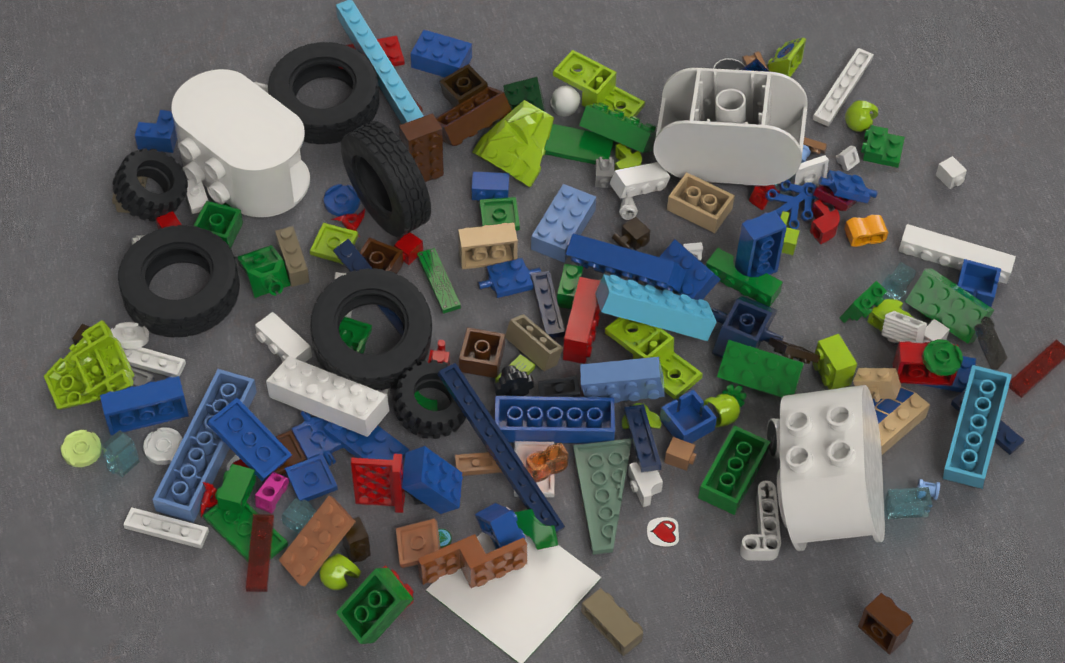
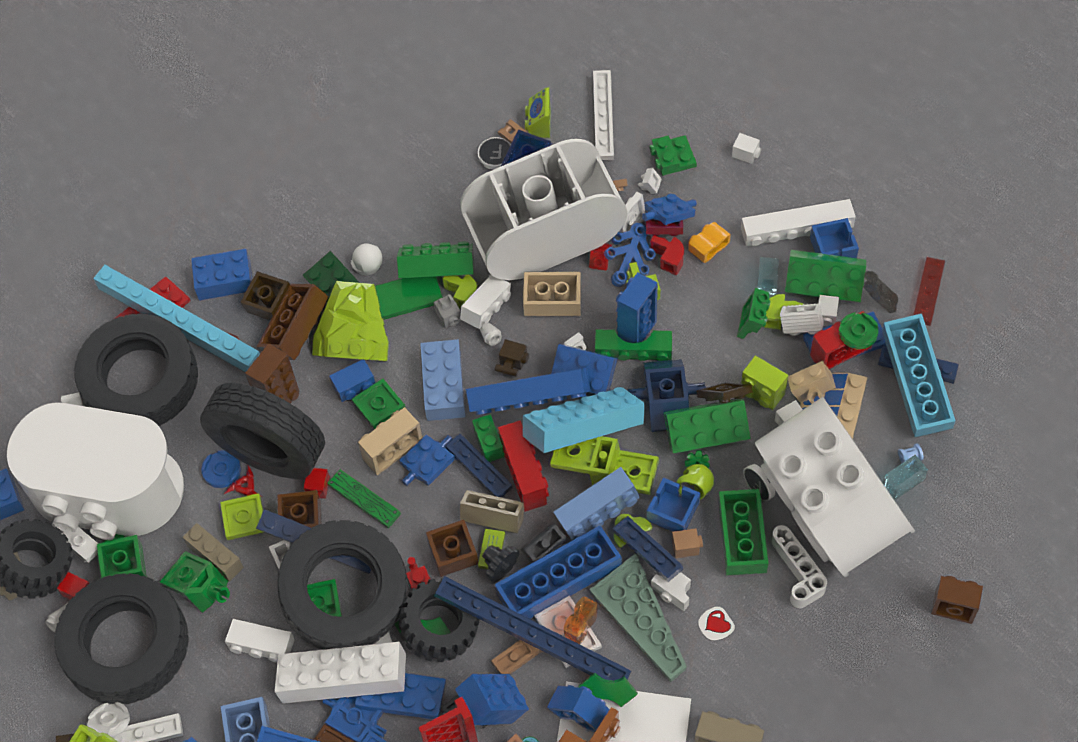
camera: 25 degrees left, 5 degrees up
lime bracket [553,50,645,118] -> none
lime helmet [845,100,878,132] -> none

